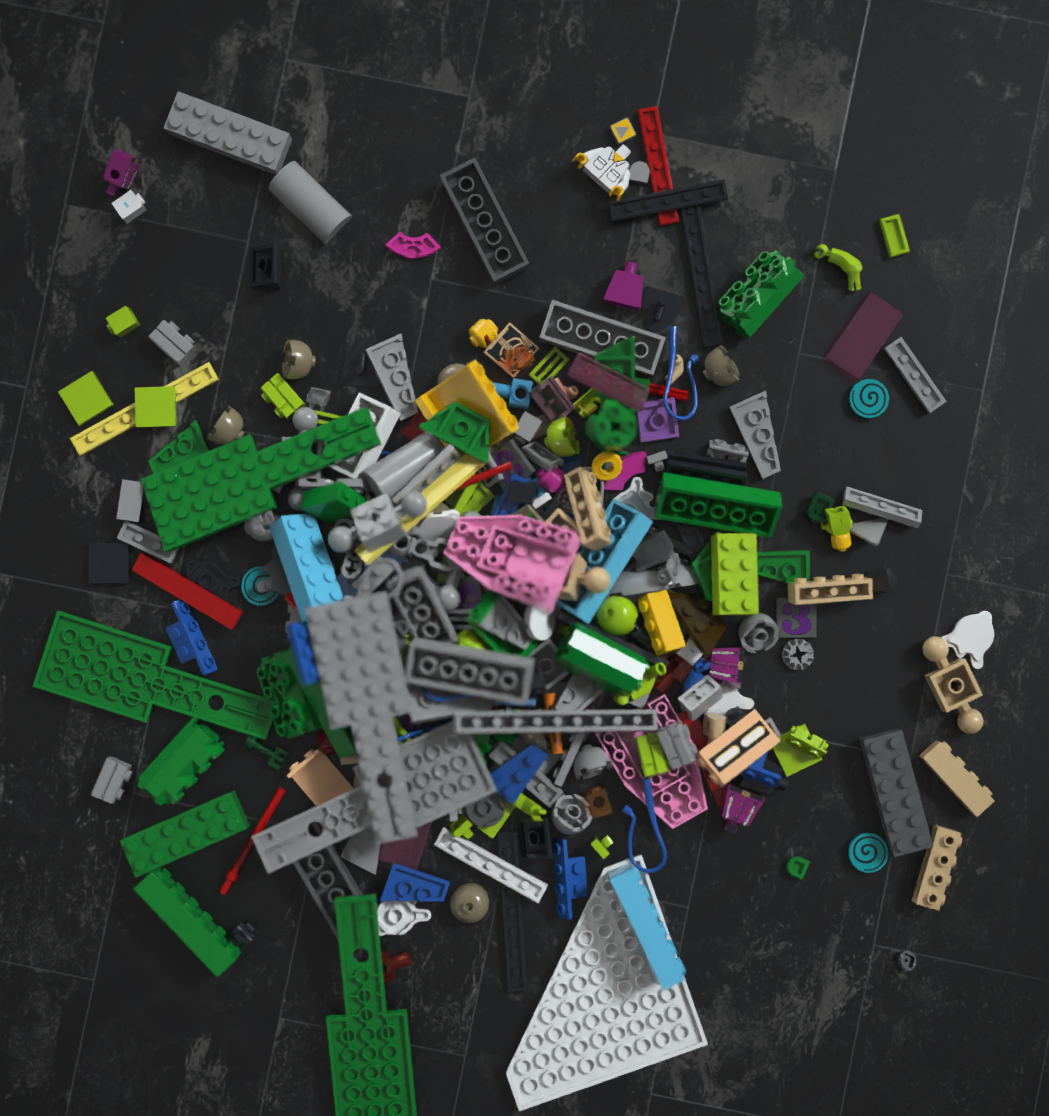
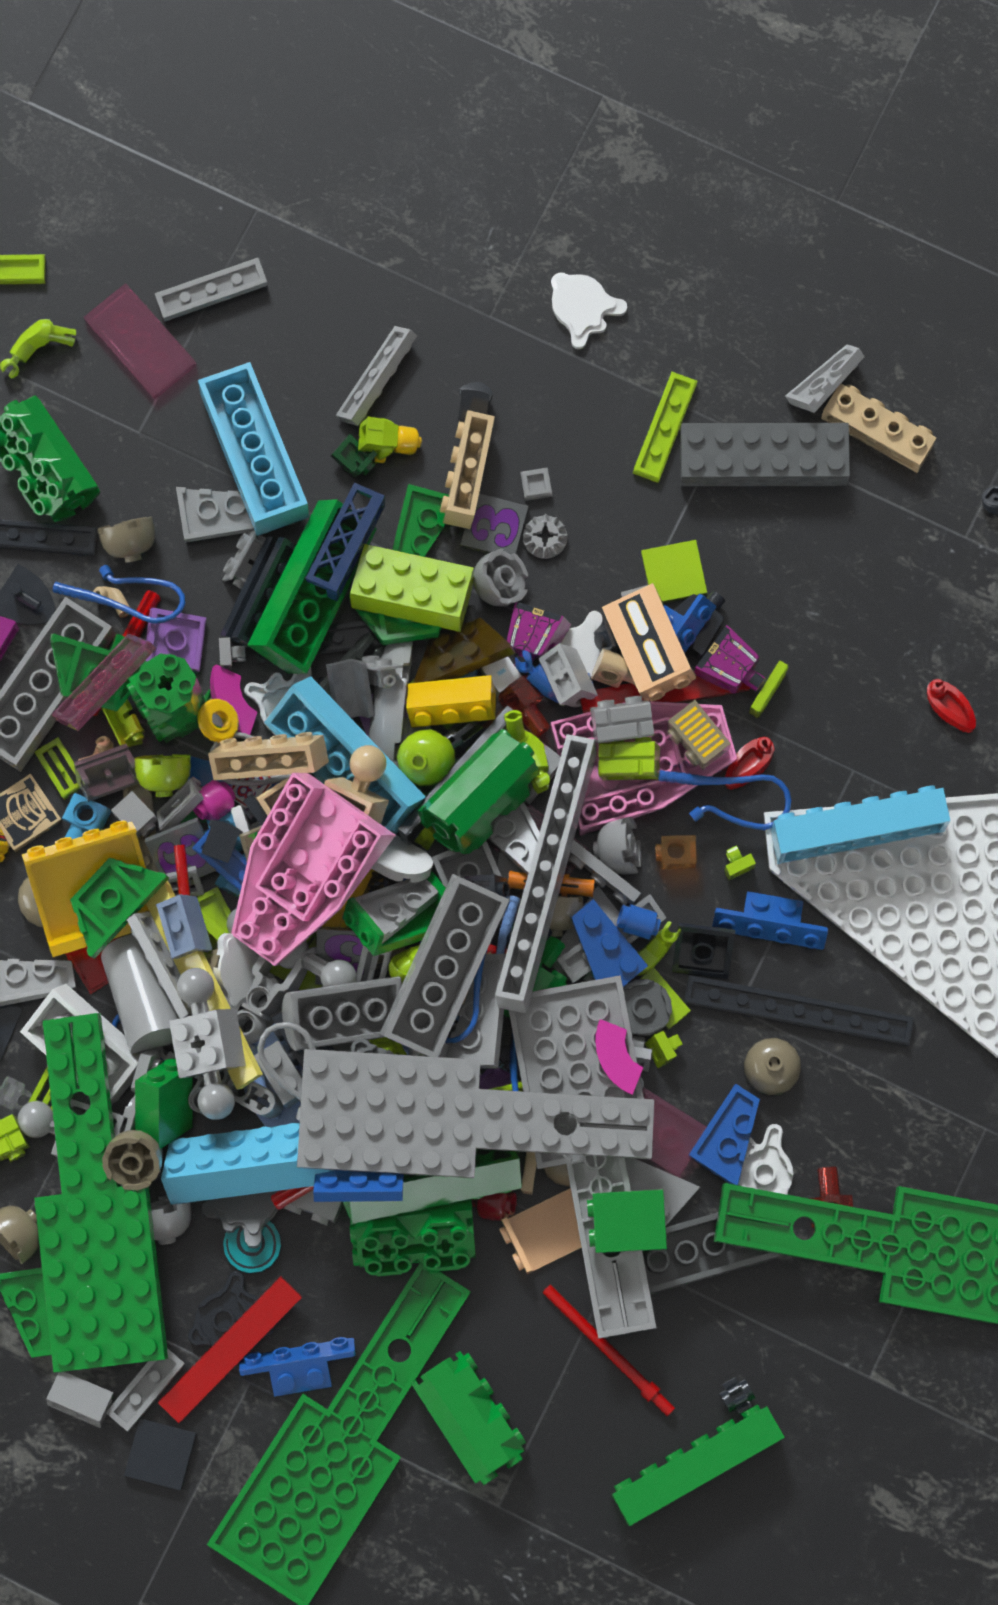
camera: 70 degrees left, 10 degrees down
light grey brick [91,756,133,804] -> none
green brick [120,790,250,877] -> none
dark green hinge [244,735,290,770] -> none
white tile [434,827,548,903] -> none
clear orange brick [504,345,535,373] -> none
light grey cylinder [551,794,592,835] -> none
lime hinge [785,726,828,759] -> none
green tile [786,856,810,880] -> none
teal tile [848,379,889,419] -> none
teal tile [848,832,888,873] -> none
light grey piece [850,517,888,546] -> none
tan brick [919,740,994,817] -> none
tan brick [923,636,984,734] -> none
none -> dark tan cylinder [102,1130,162,1190]
none -> sand blue panel [156,894,212,959]
none -> medium azure brick [198,362,309,536]
none -> dark blue fence [306,483,385,601]
none -> light grey tile [520,468,552,501]
none -> green brick [587,1189,667,1253]
none -> dark pink tile [596,1019,643,1095]
none -> blue brick [616,904,661,940]
none -> lime tile [633,372,698,483]
none -> dark tan brick [667,700,731,770]
none -> red arm [725,737,774,790]
none -> lime tile [749,661,789,718]
none -> light grey wing [785,345,864,413]
none -> red arm [927,679,976,733]

